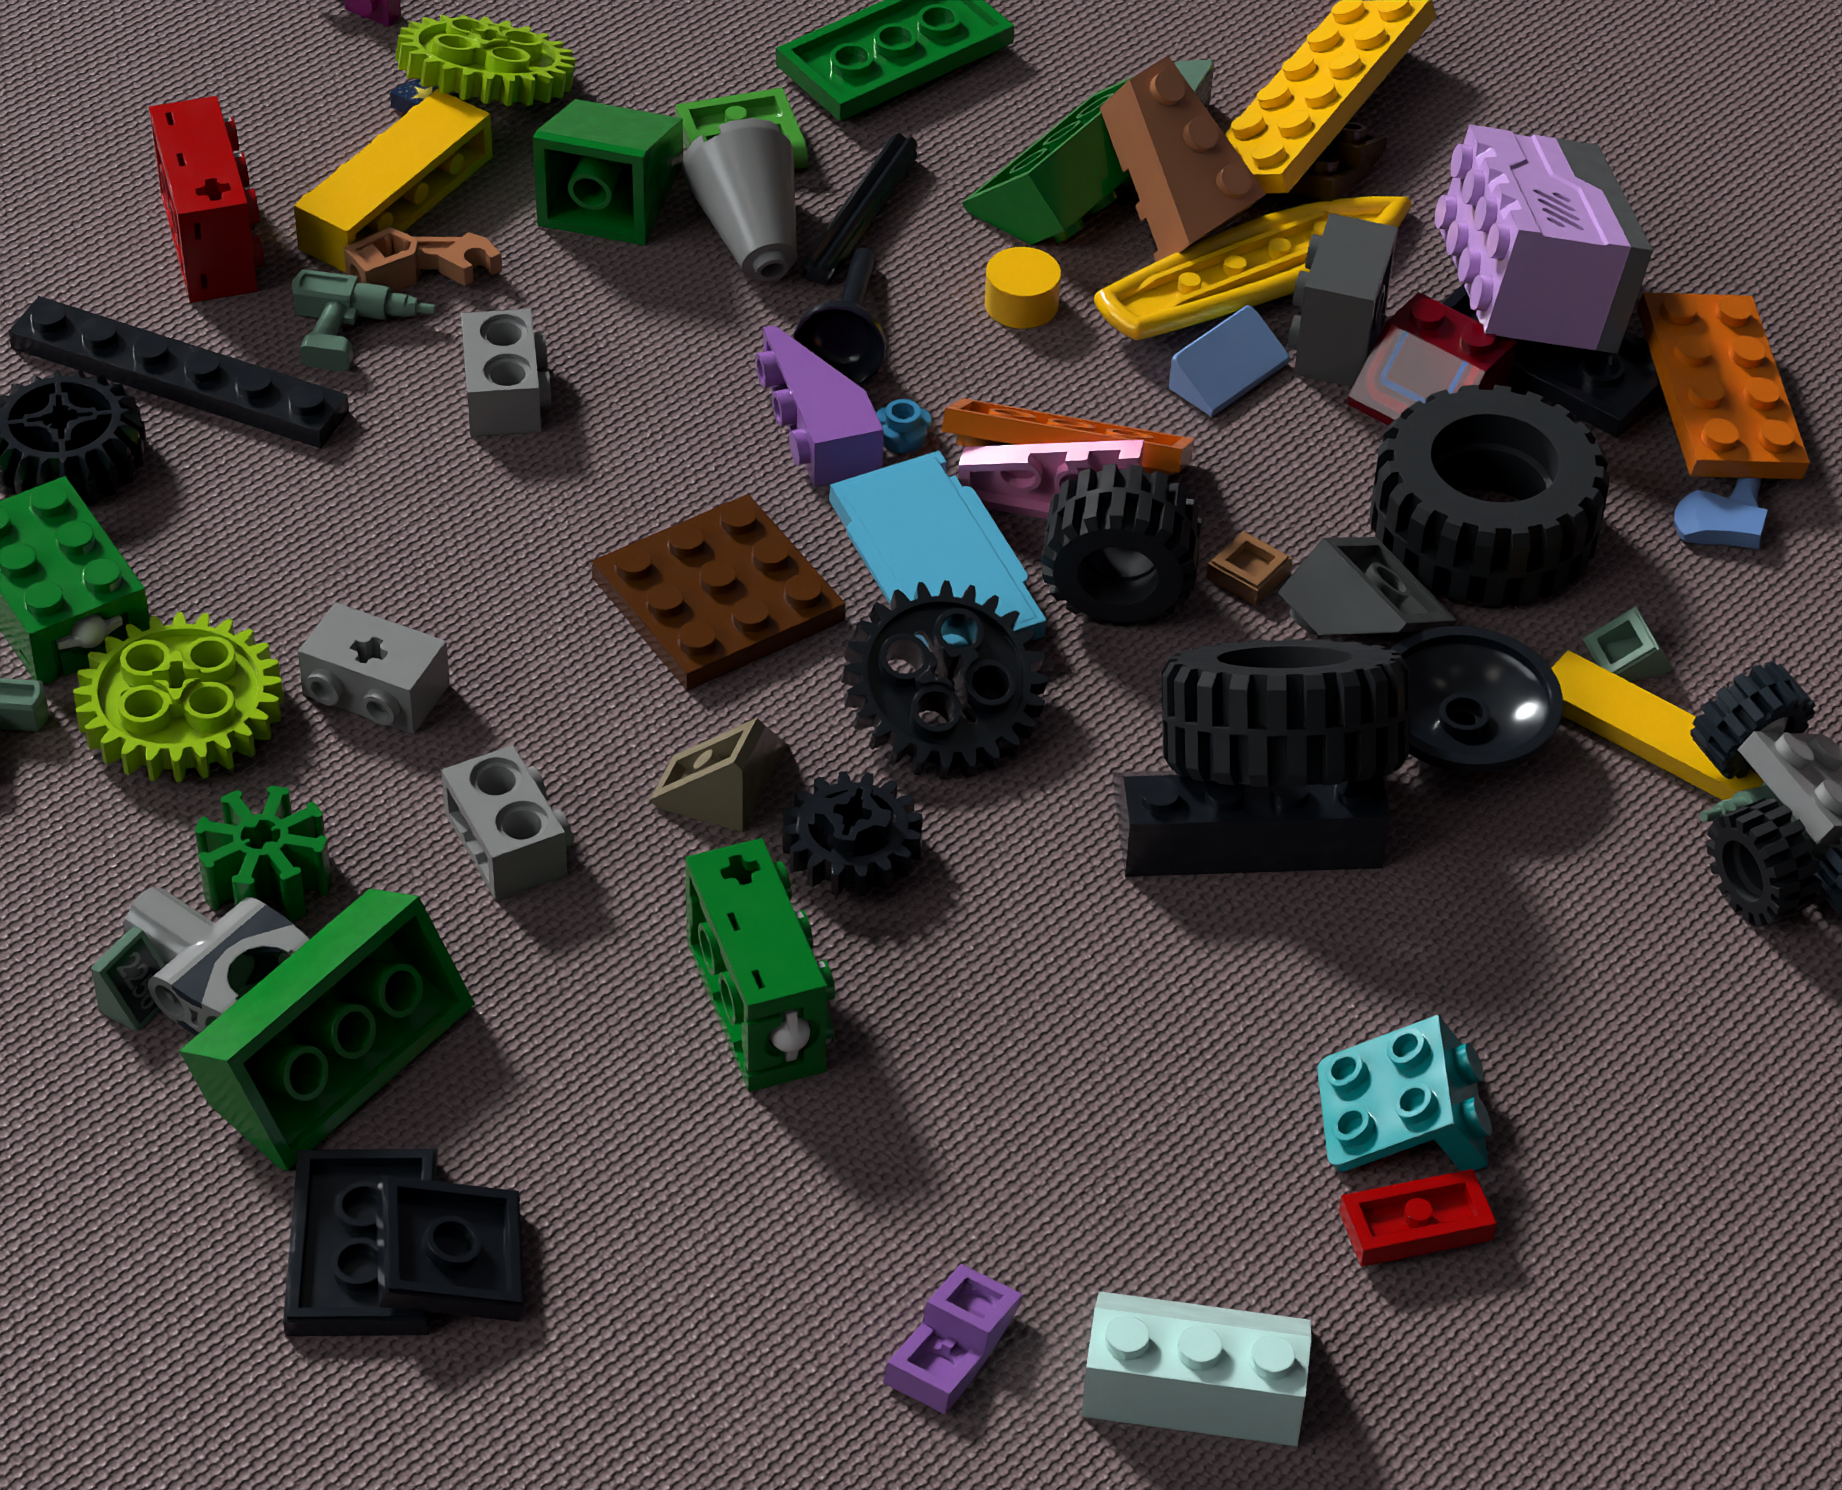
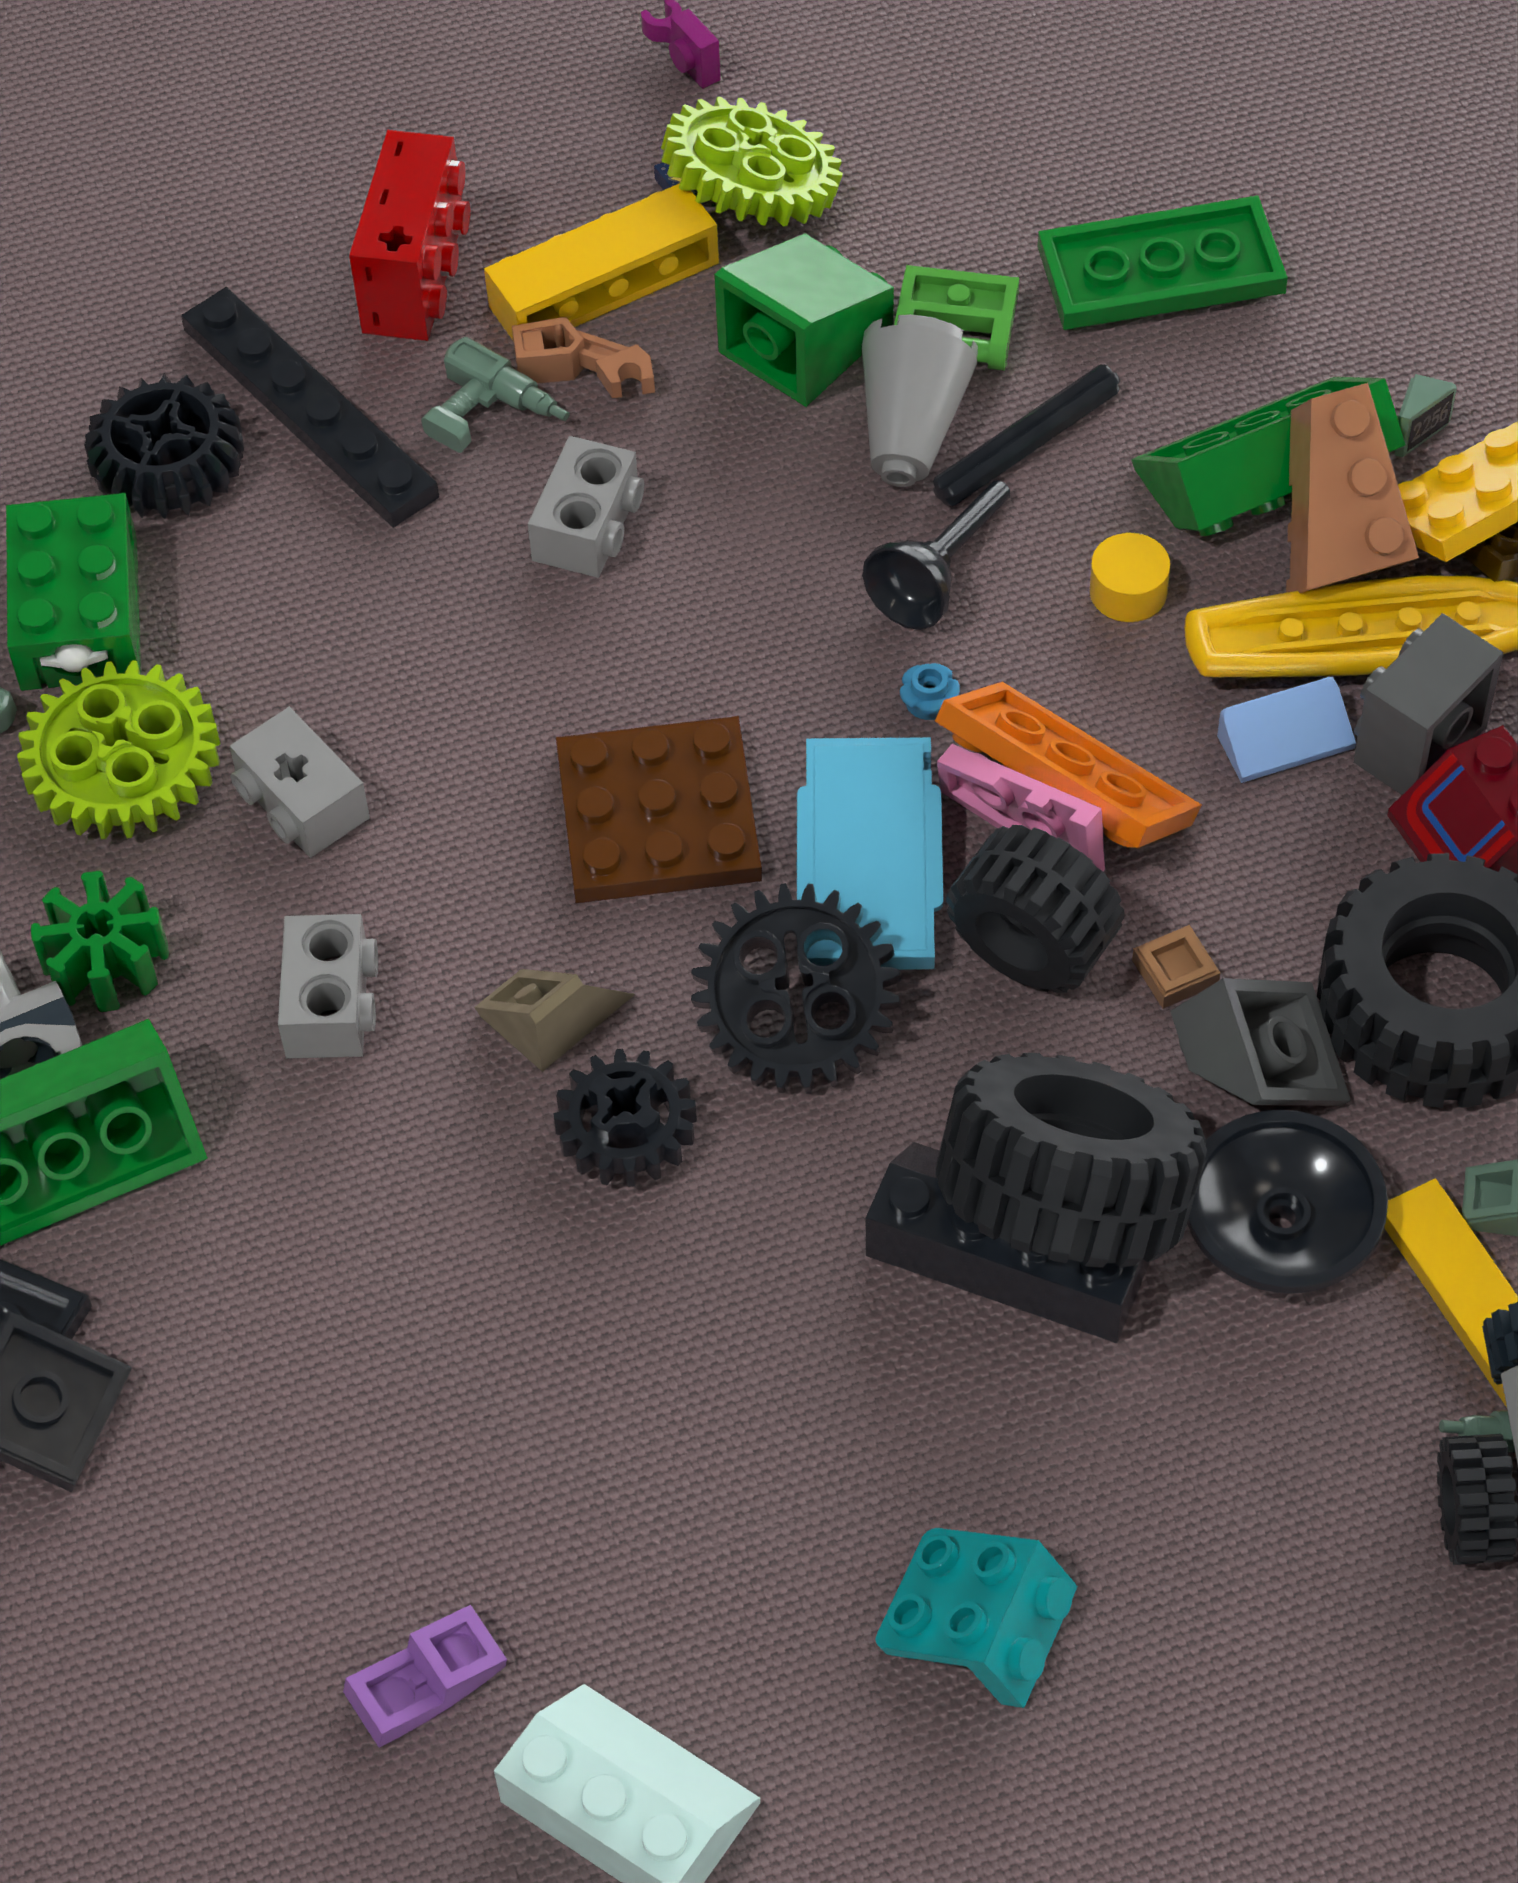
camera: 30 degrees right, 10 degrees up
green piece [685,838,835,1092] -> none
medium lavender slope [755,325,884,487] -> none
red plate [1339,1169,1497,1267] -> none

